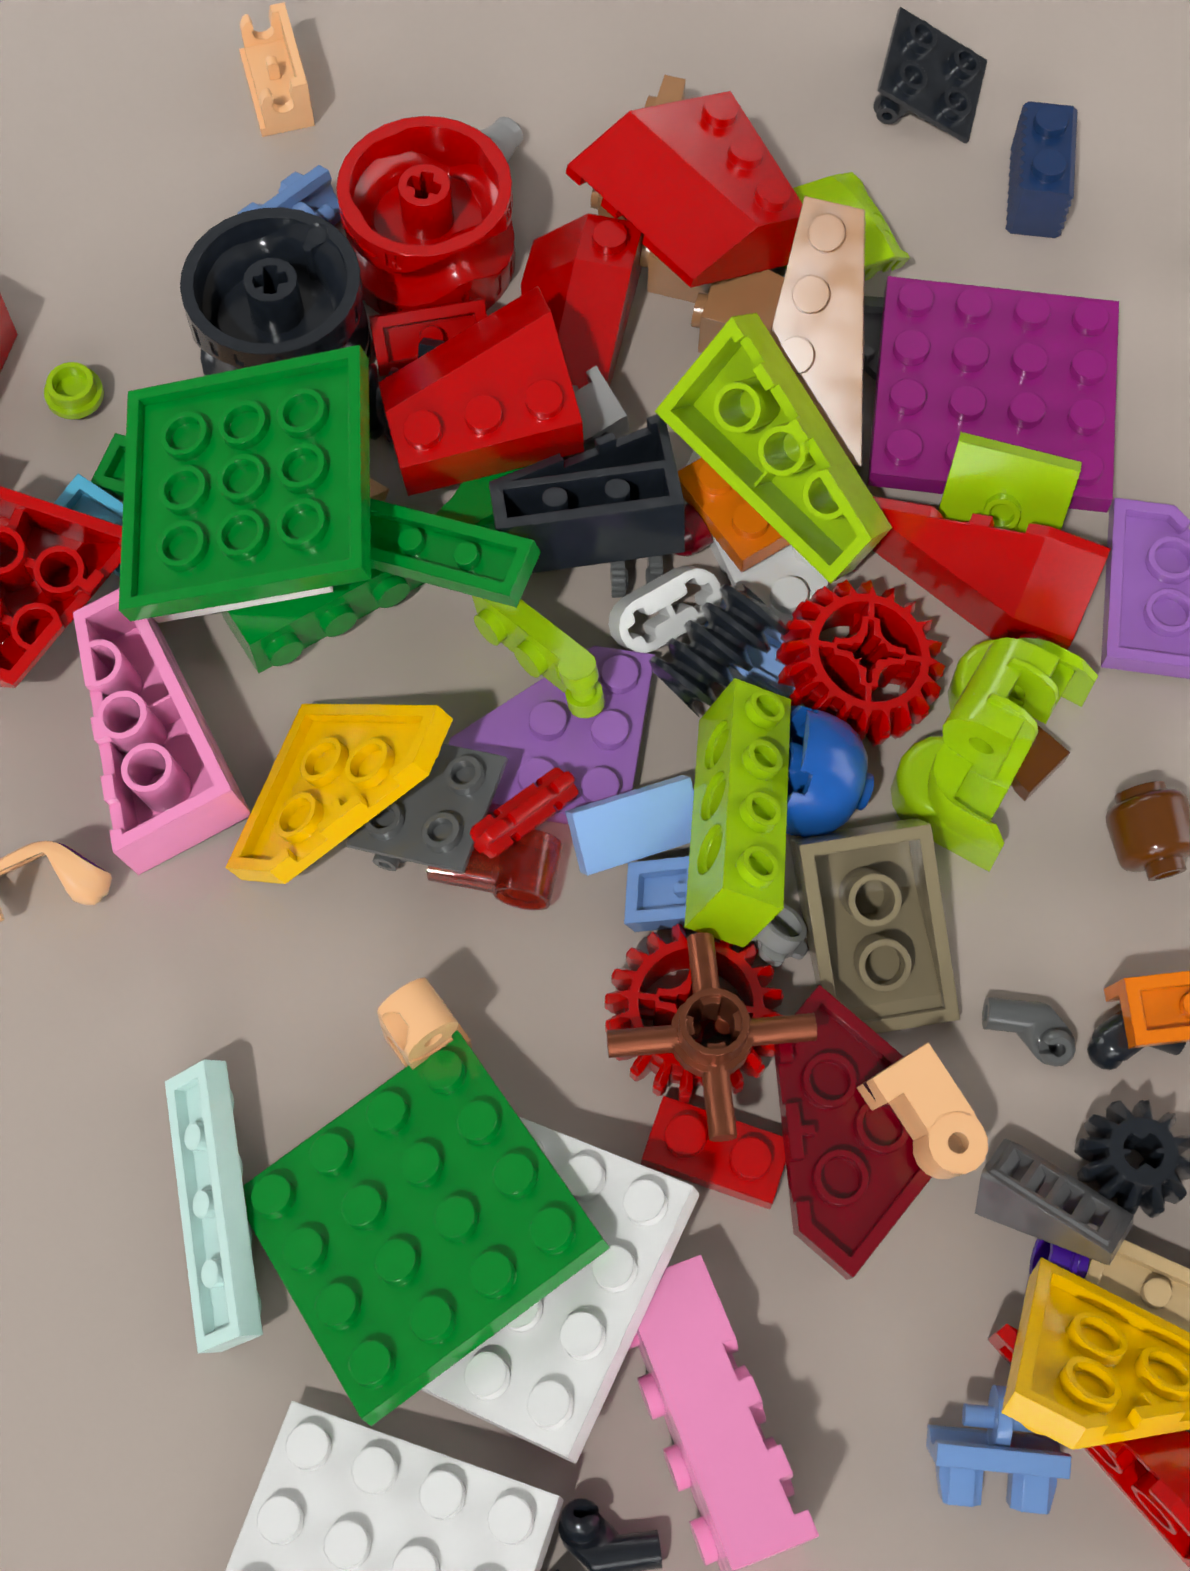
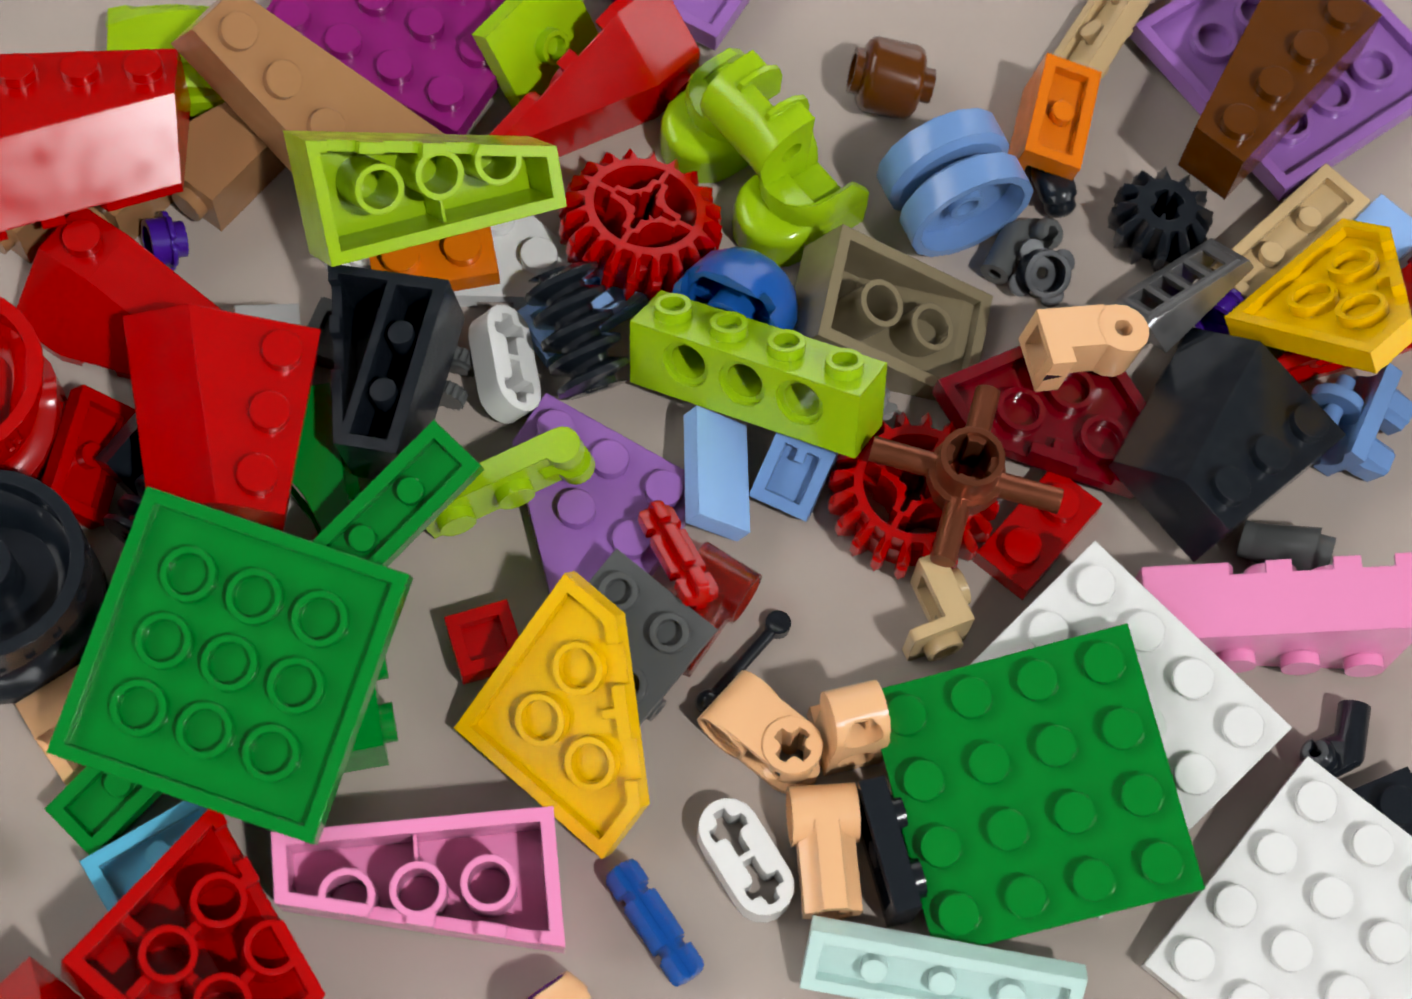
camera: 75 degrees left, 0 degrees up
none -> dark purple plate [141,210,189,271]
none -> red plate [444,599,519,685]
none -> blue axle [606,858,704,987]
none -> black hinge [695,610,791,713]
none -> light nougat piece [697,670,823,794]
none -> white beam [697,798,794,923]
none -> light nougat piece [786,782,863,920]
none -> black plate [857,775,927,927]
none -> medium blue wheel [876,108,1034,257]
none -> tan bracket [902,554,975,661]
none -> black plate [1008,239,1075,307]
none -> black wedge [1109,327,1346,562]
none -> dark grey cone [1236,520,1336,571]

